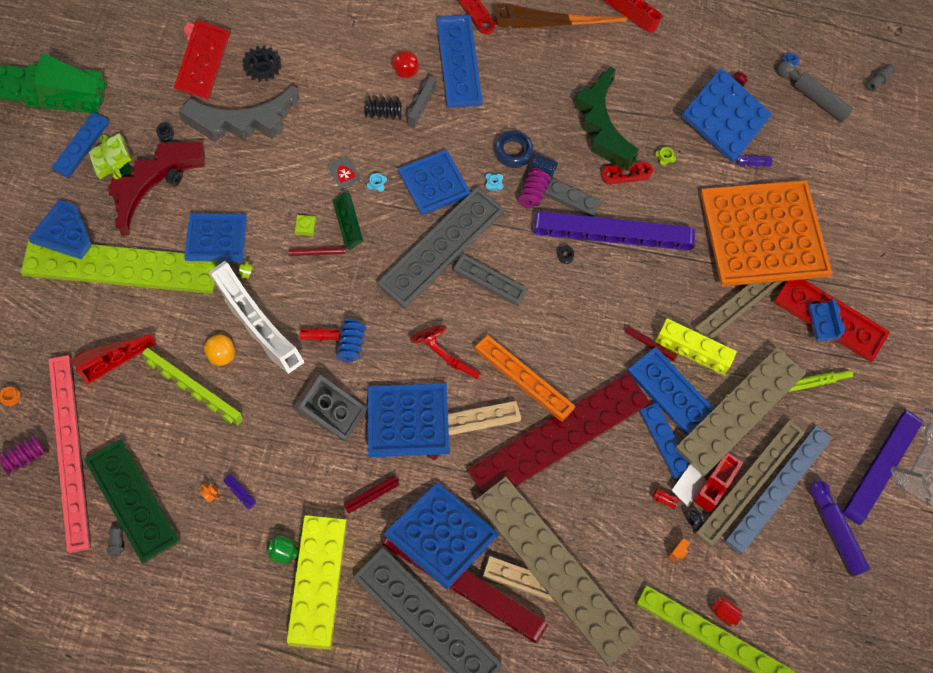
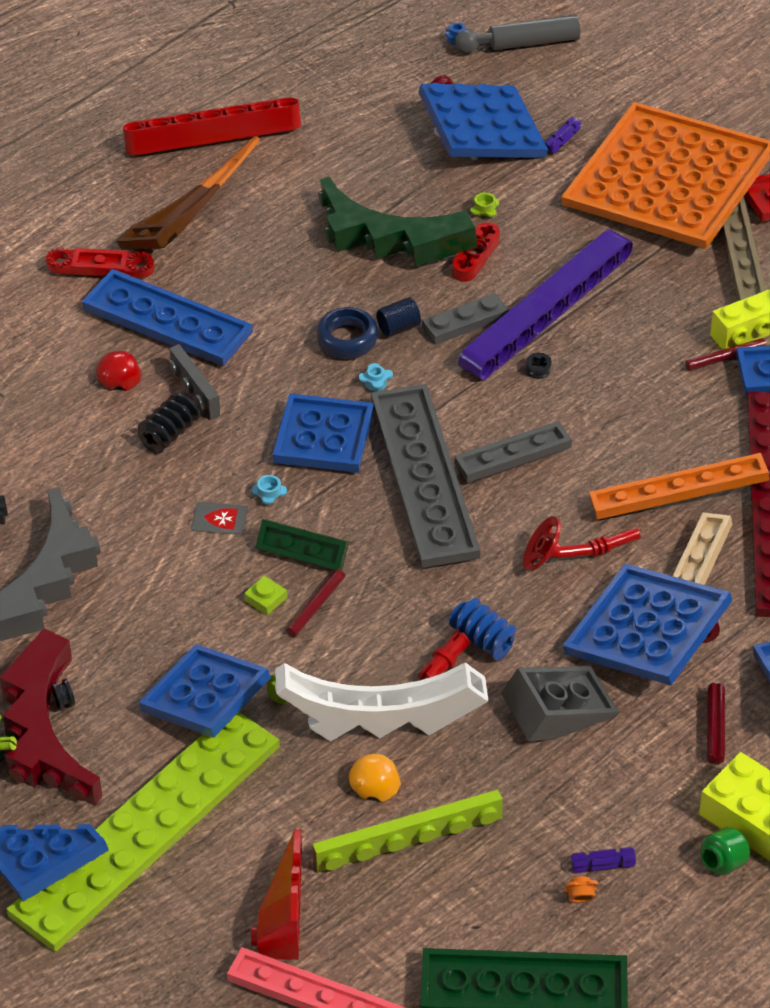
camera: 45 degrees left, 20 degrees down
magenta piece [518,168,551,208] -> none

